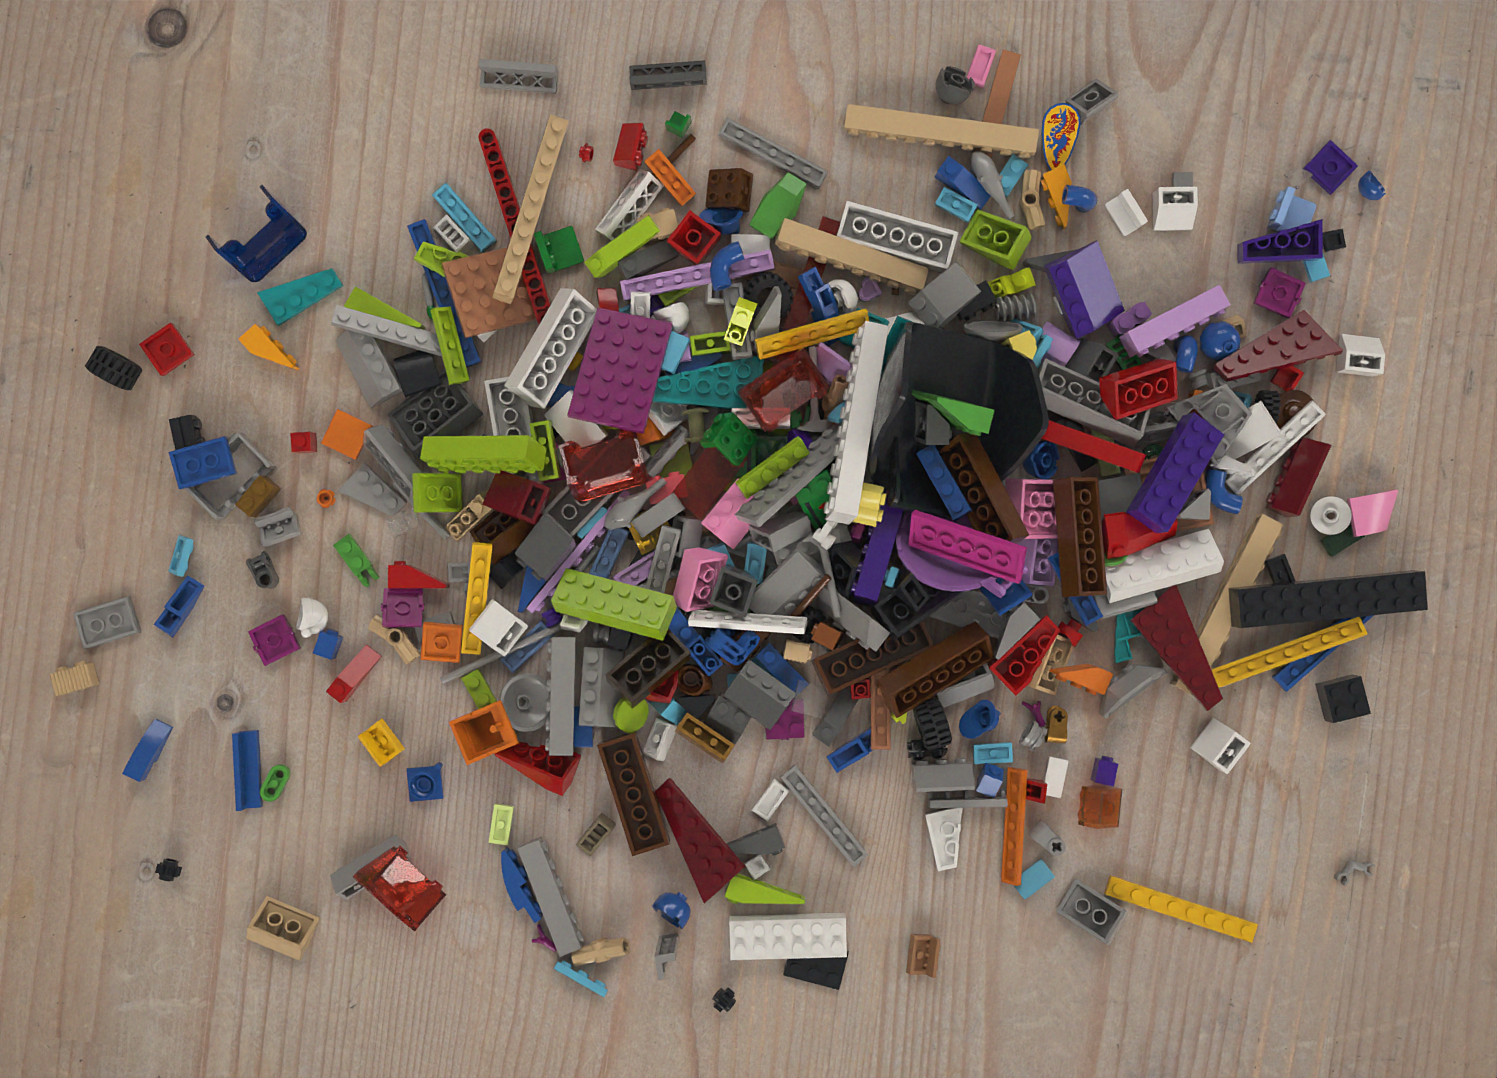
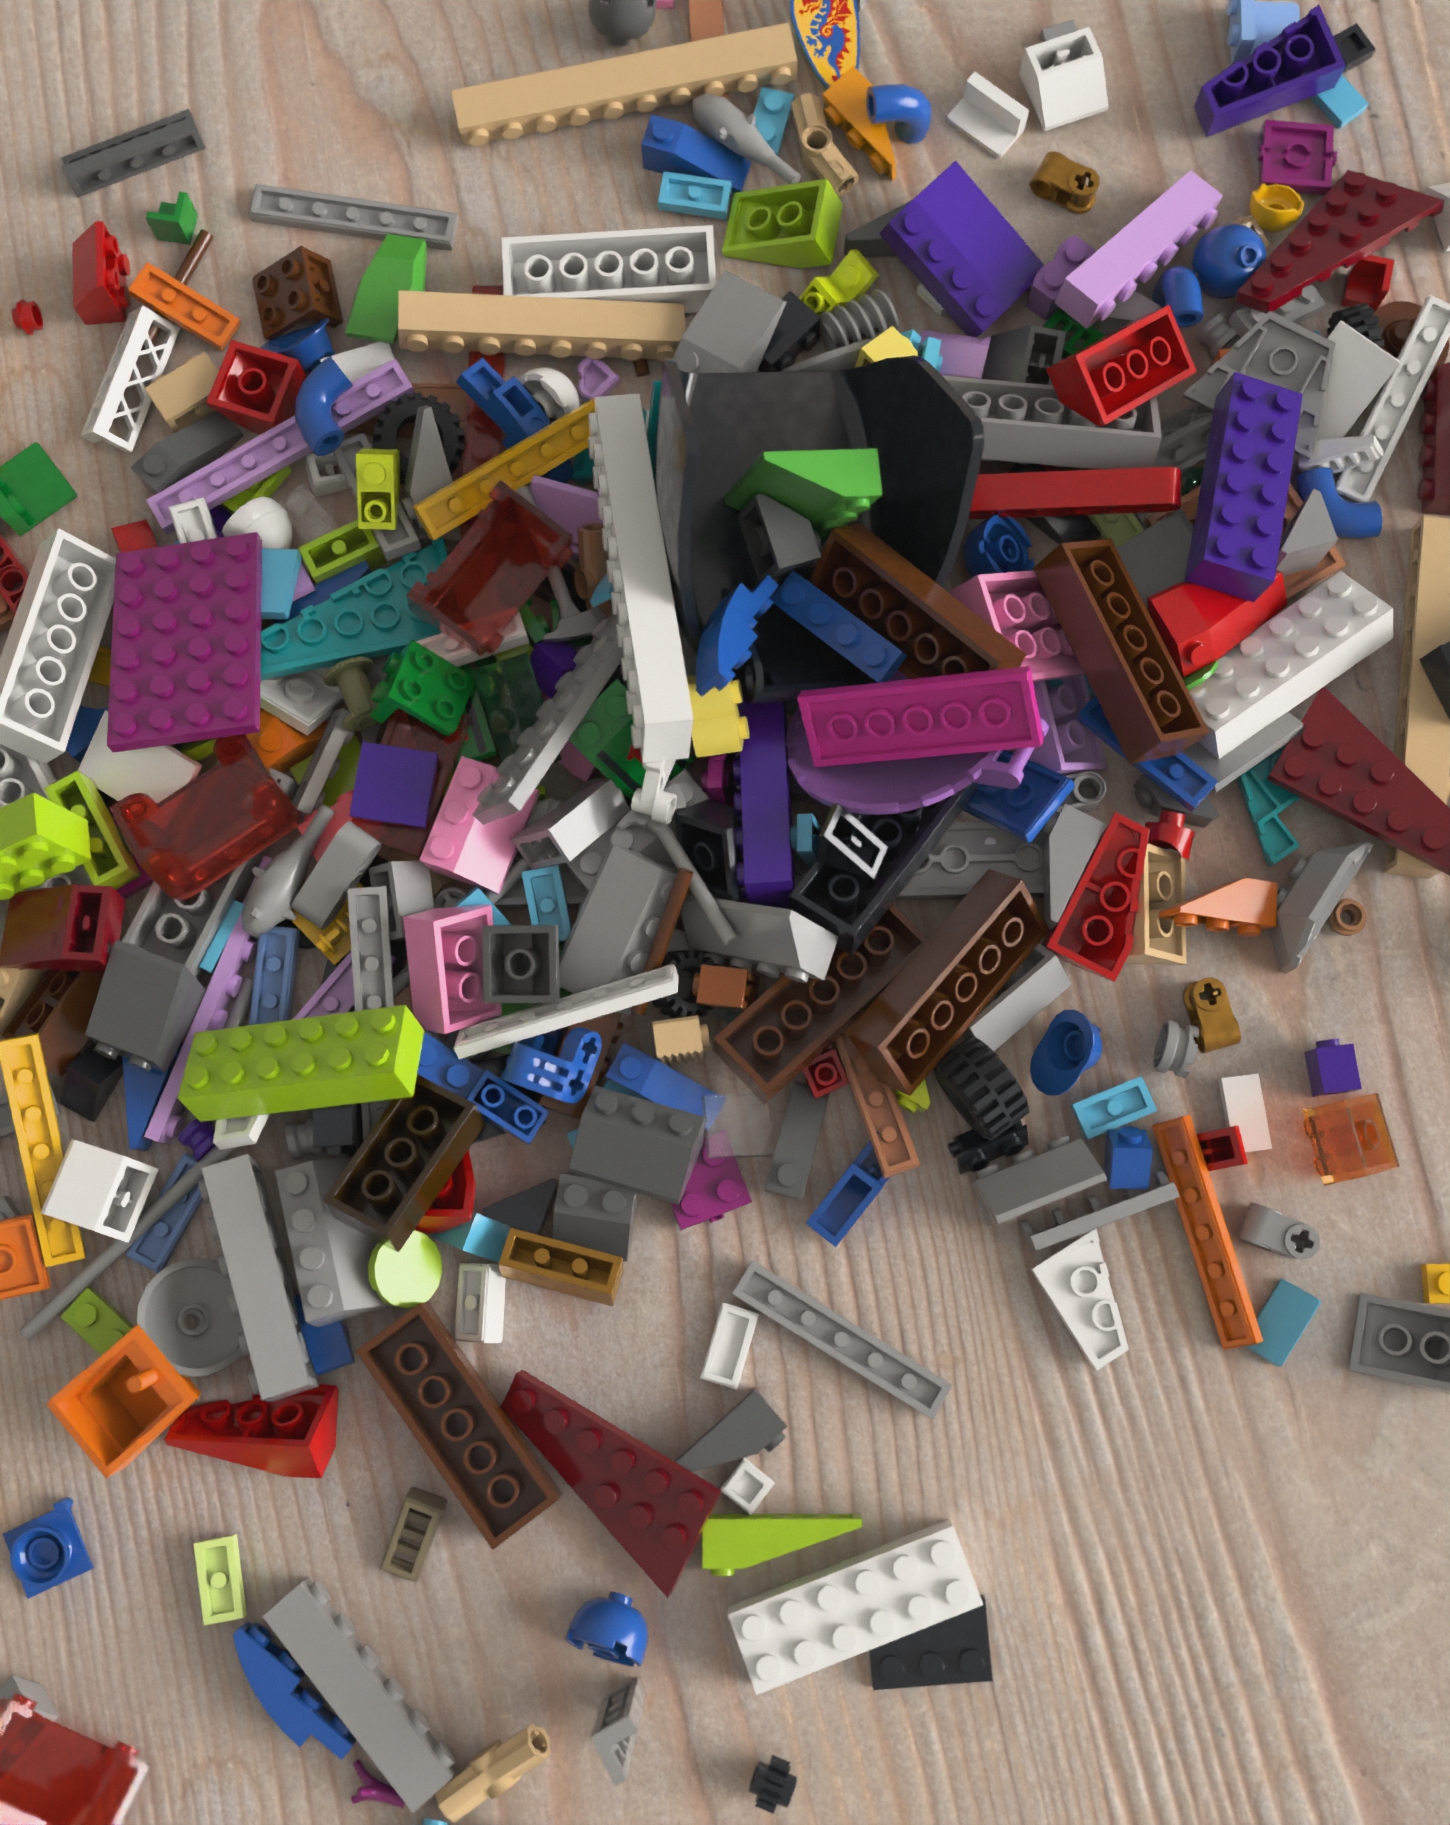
camera: 20 degrees left, 10 degrees down
lime slope [584,215,660,278] -> none
reddish brown hair [678,664,713,696] -> none
lime plate [735,436,810,499] -> none
medium nougat bracket [906,934,941,978] -> none
magenta bar [1022,701,1046,727] -> none
none -> dark purple tile [349,742,439,829]
none -> blue slope [695,575,779,697]
none -> pearl gold piece [1029,151,1100,214]
none -> yellow hair [1249,183,1304,233]
none -> medium nougat plate [1328,898,1367,936]

